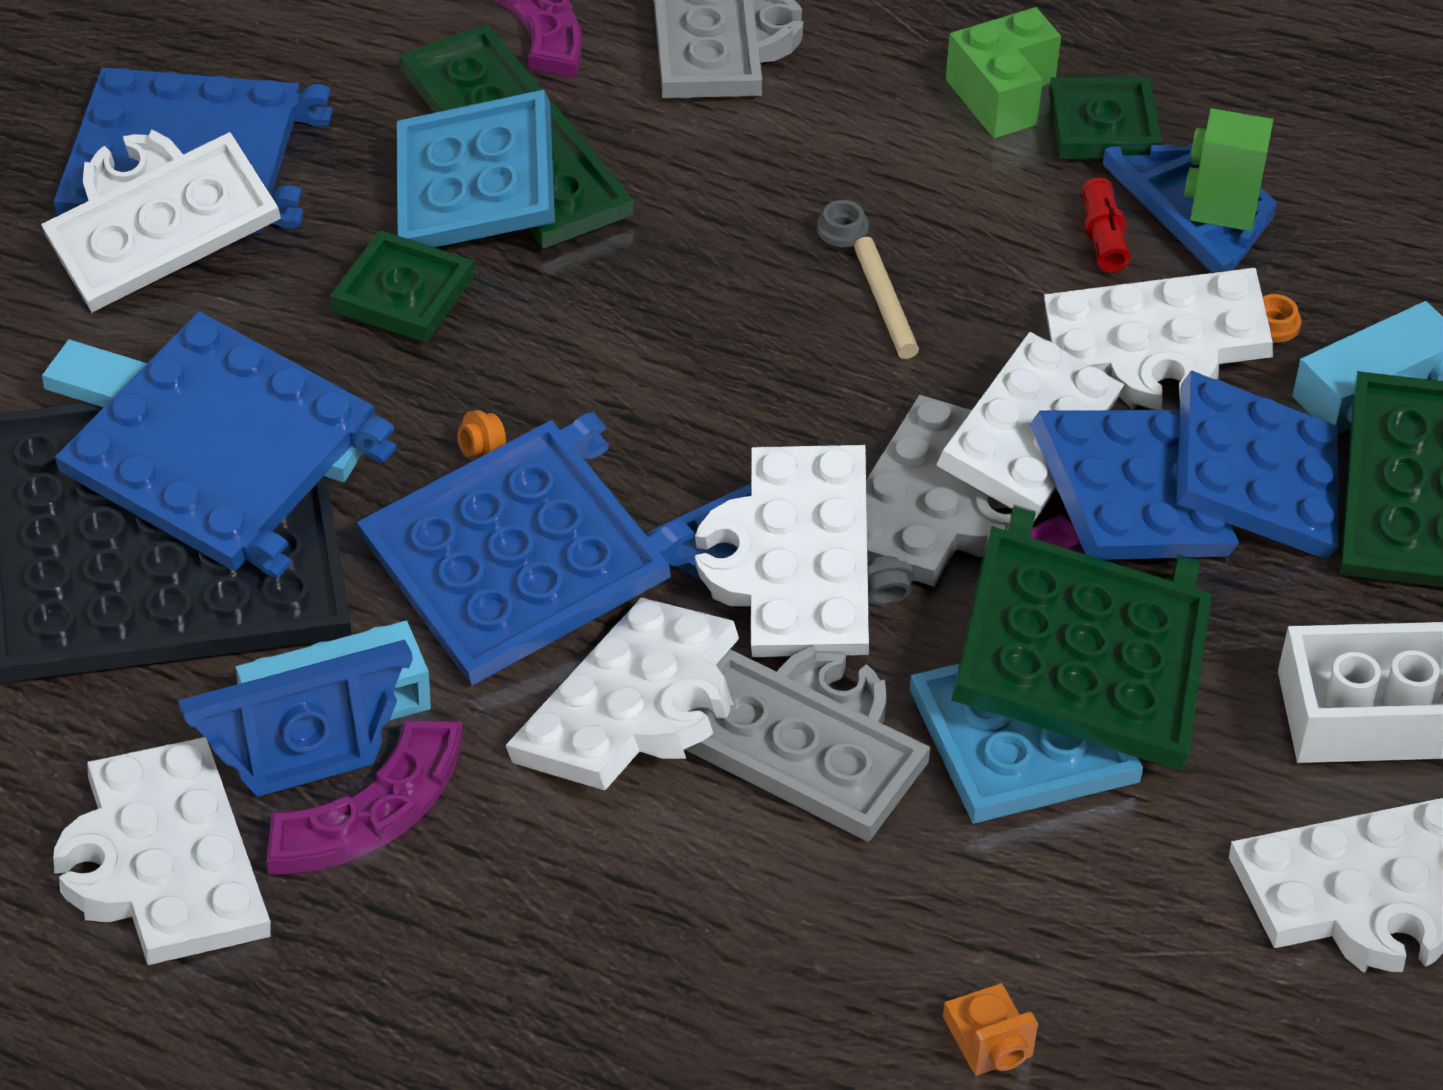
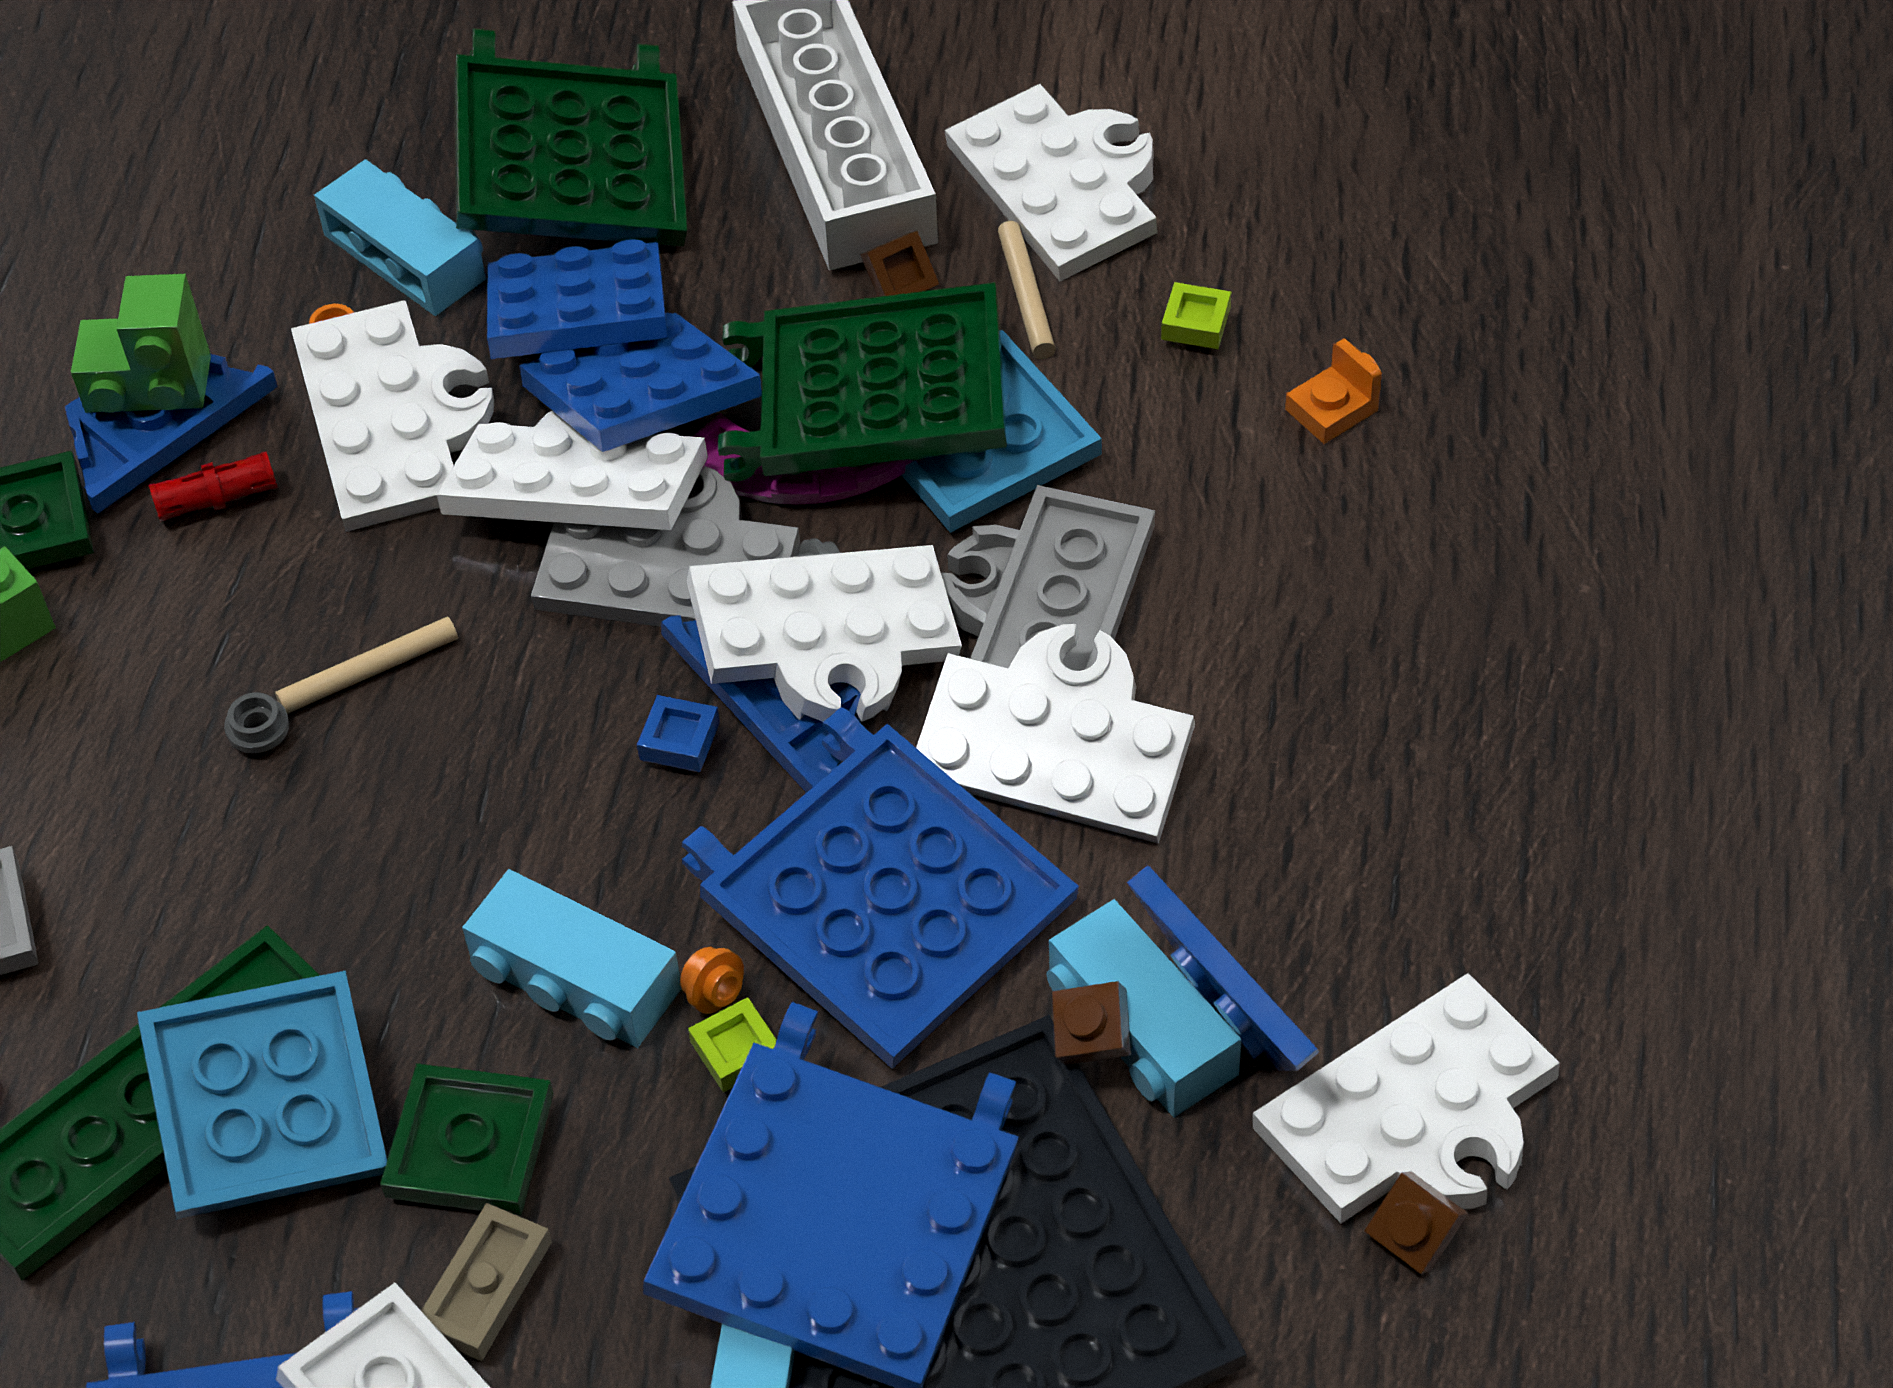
camera: 100 degrees left, 5 degrees up
magenta tile [267,720,463,875] -> none
none -> dark tan plate [421,1203,552,1361]
none -> medium azure brick [462,869,681,1048]
none -> blue plate [637,695,720,772]
none -> lime plate [688,997,777,1093]
none -> reddish brown plate [860,231,939,297]
none -> tan bar [998,221,1056,359]
none -> reddish brown plate [1052,981,1131,1065]
none -> lime plate [1161,282,1231,349]
none -> reddish brown plate [1364,1171,1468,1274]

